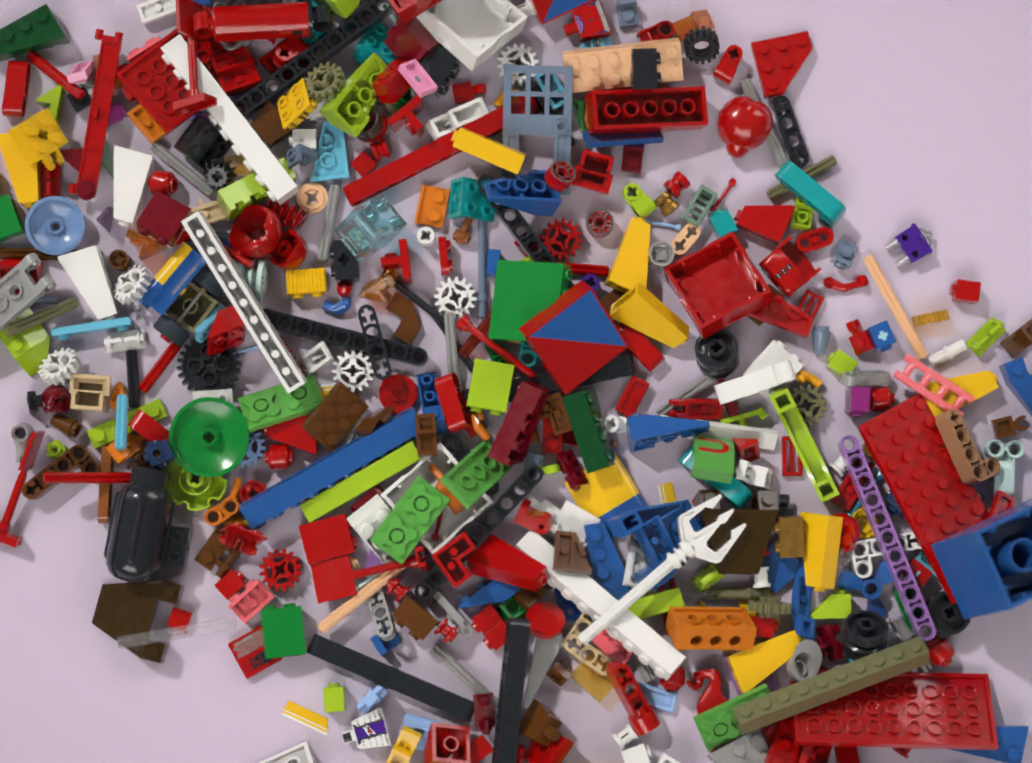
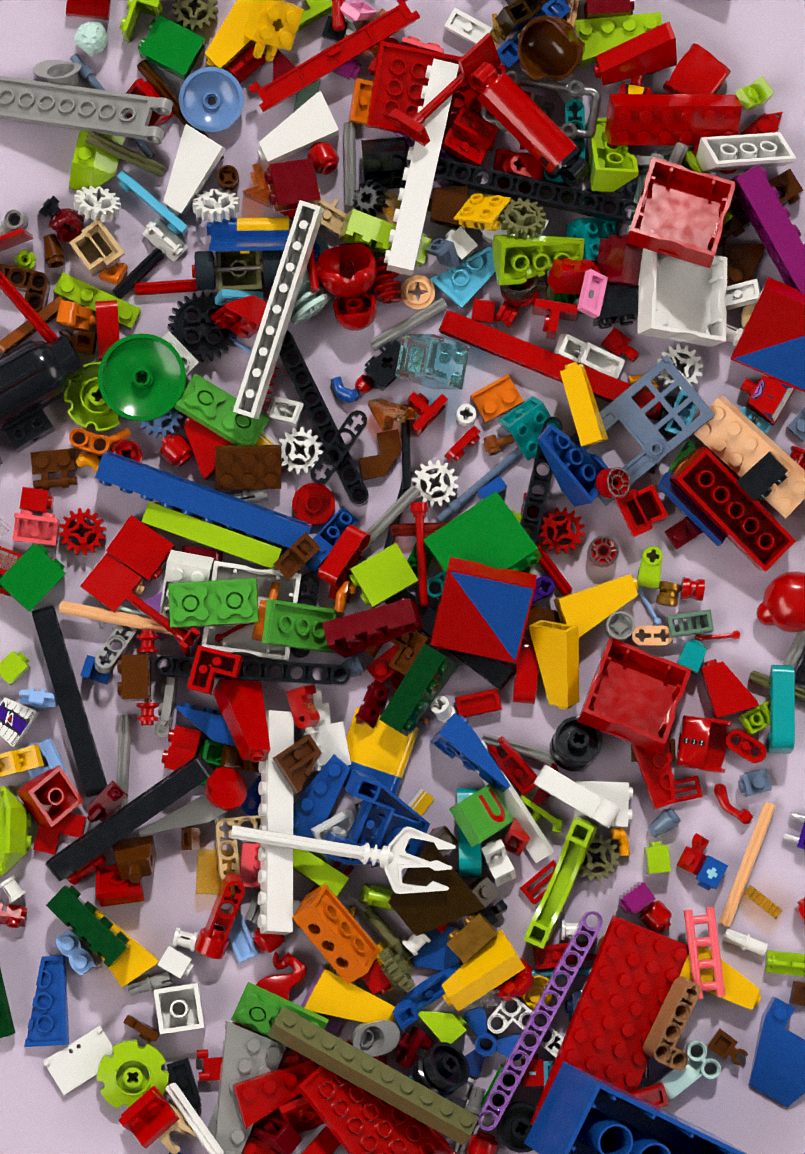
camera: 50 degrees right, 0 degrees up
dark red plate [76,180,97,201] -> none
clear purple slope [96,206,114,233] -> none
medium azure axle [115,394,129,450] -> none
dark blue brick [143,439,175,470] -> none
red hinge [218,522,268,556] -> none
yellow brick [286,268,328,299] -> none
reddish brown slope [354,406,394,436] -> none
lime tile [541,464,561,476] -> none
light grey beam [841,370,890,387] -> none

